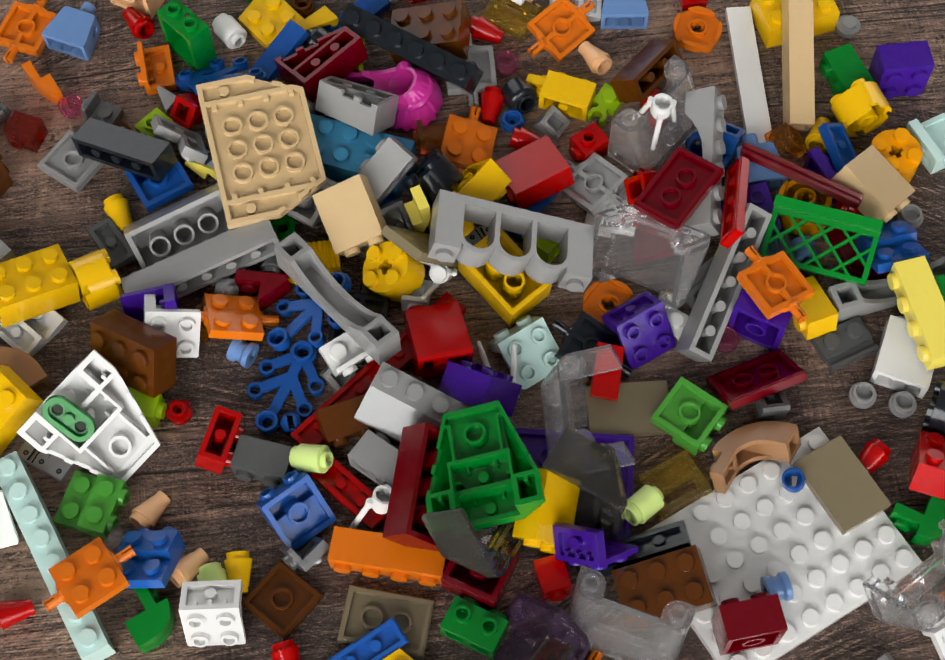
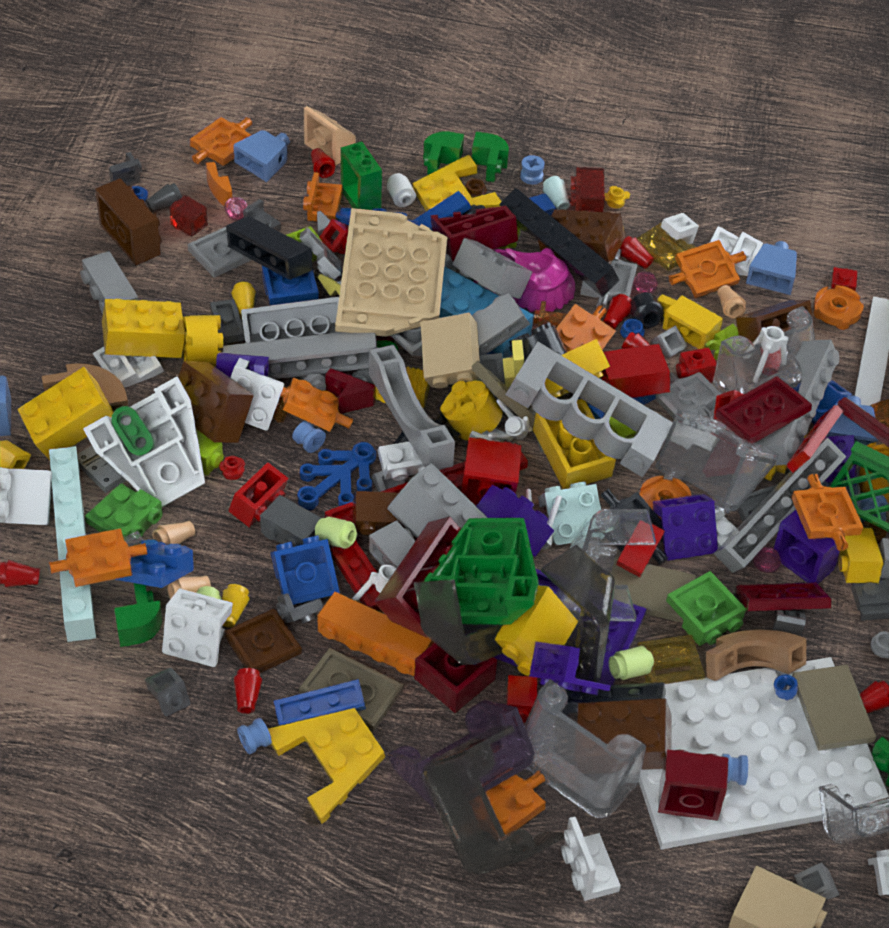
camera: 15 degrees right, 15 degrees down
blue plant [267,271,352,351] -> none
blue hinge [280,412,302,436] -> none
green brick [440,596,509,659] -> none

